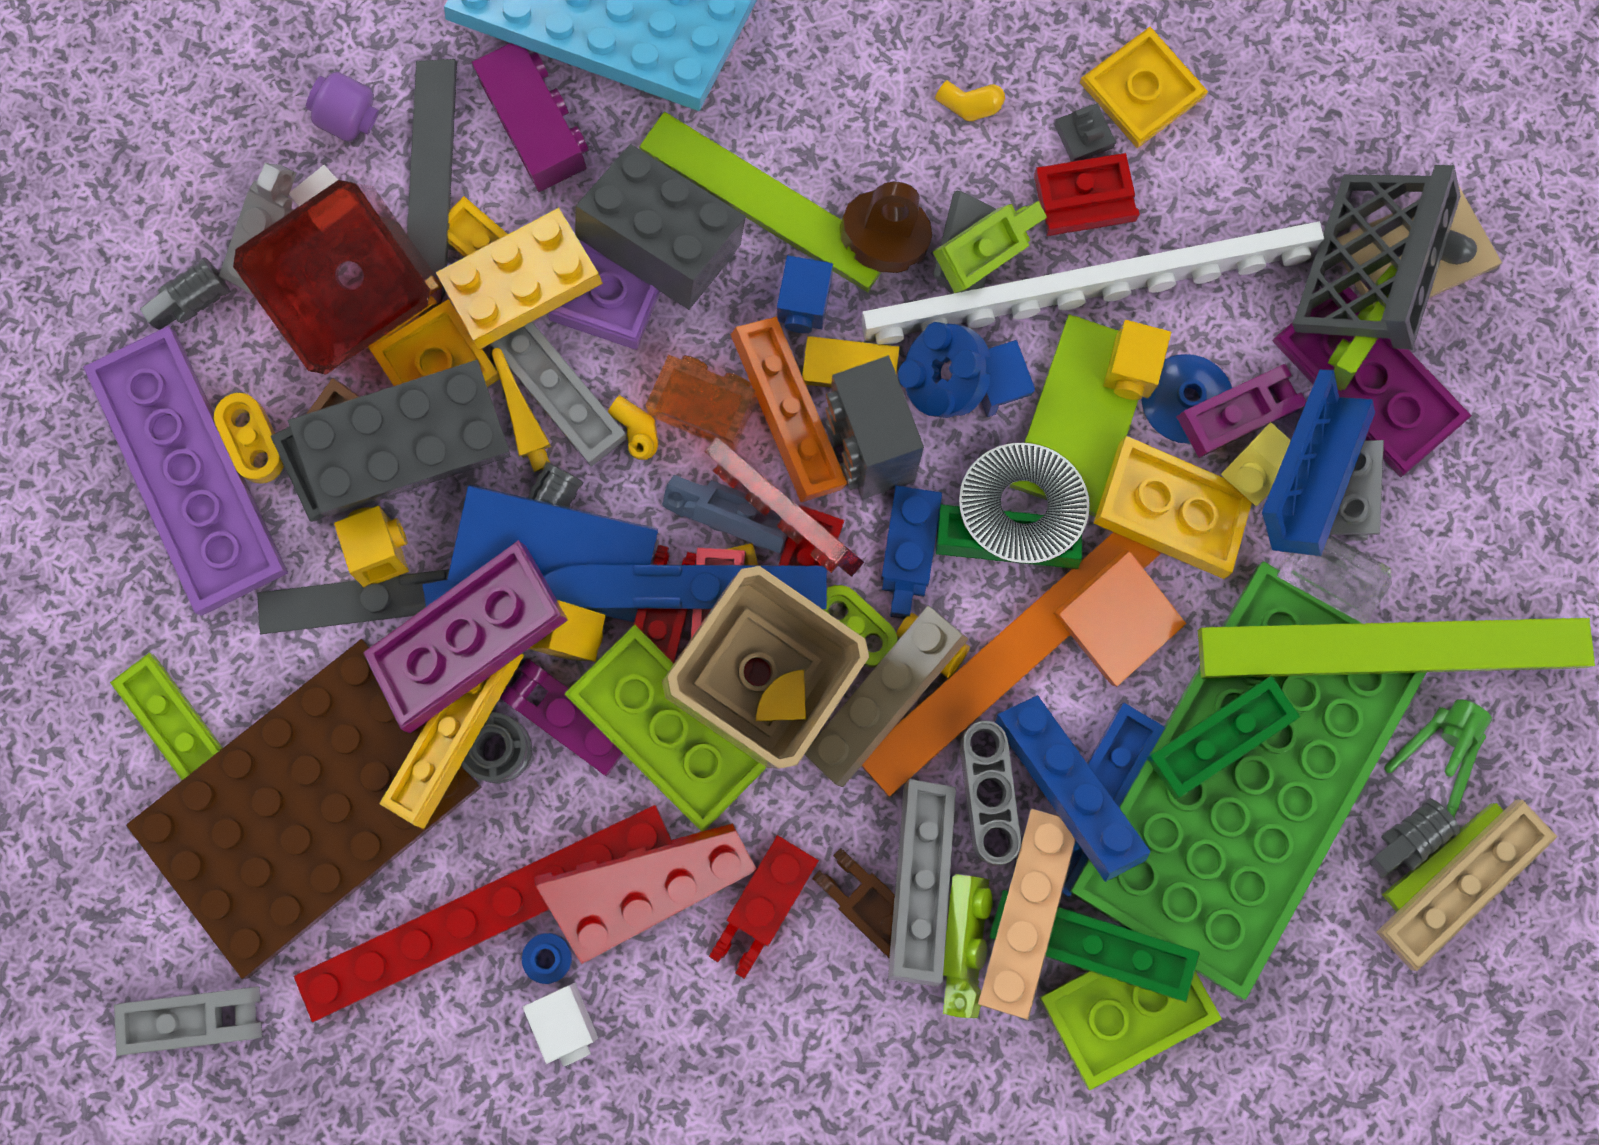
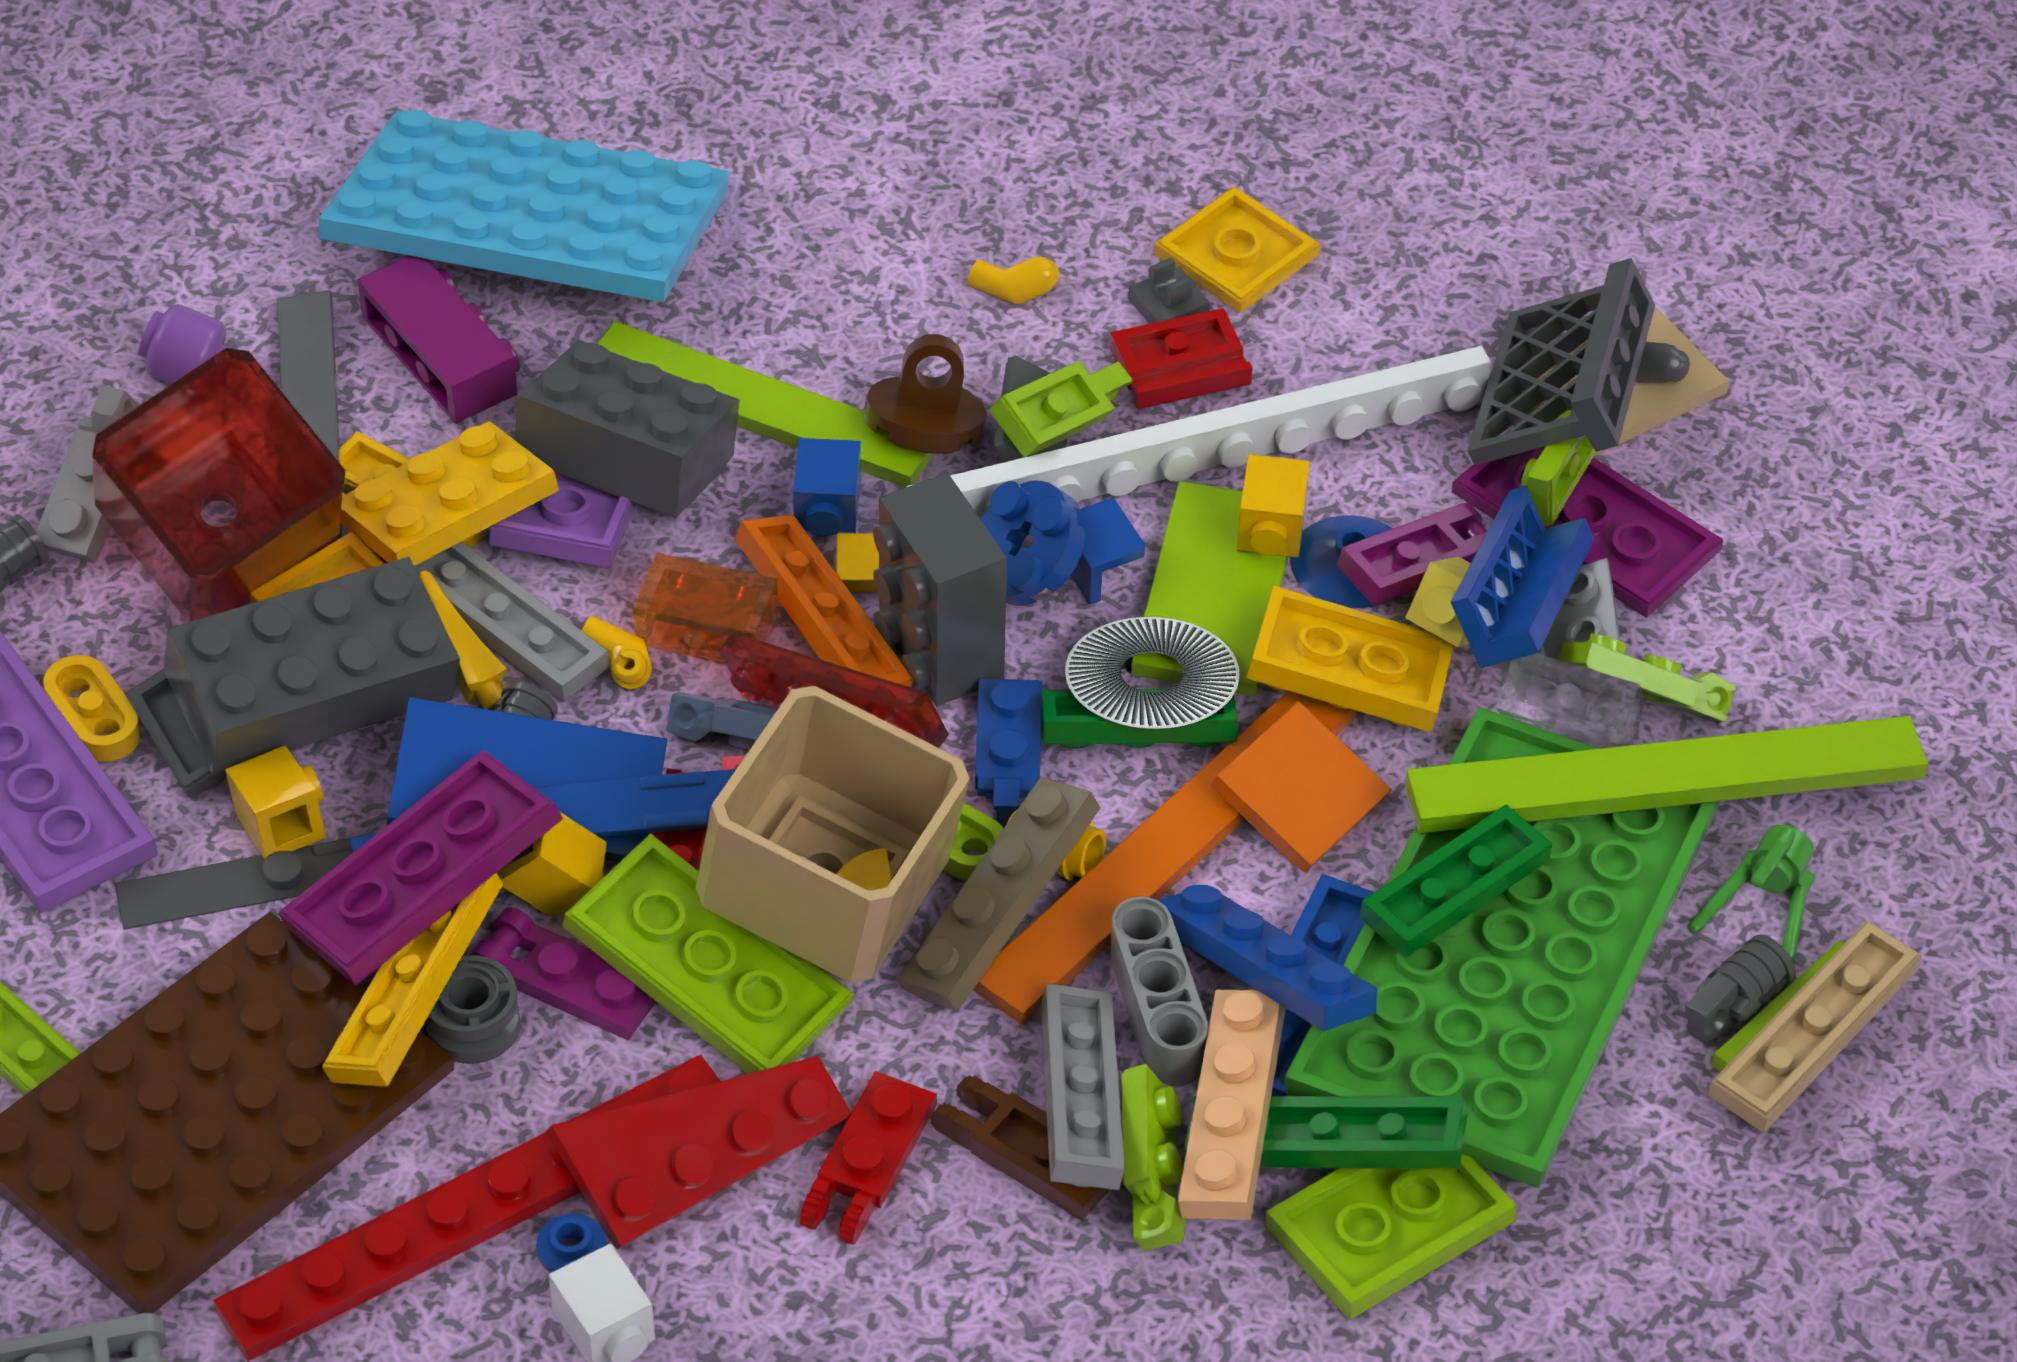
camera: 10 degrees left, 30 degrees down
none -> lime hinge [1557,634,1737,722]

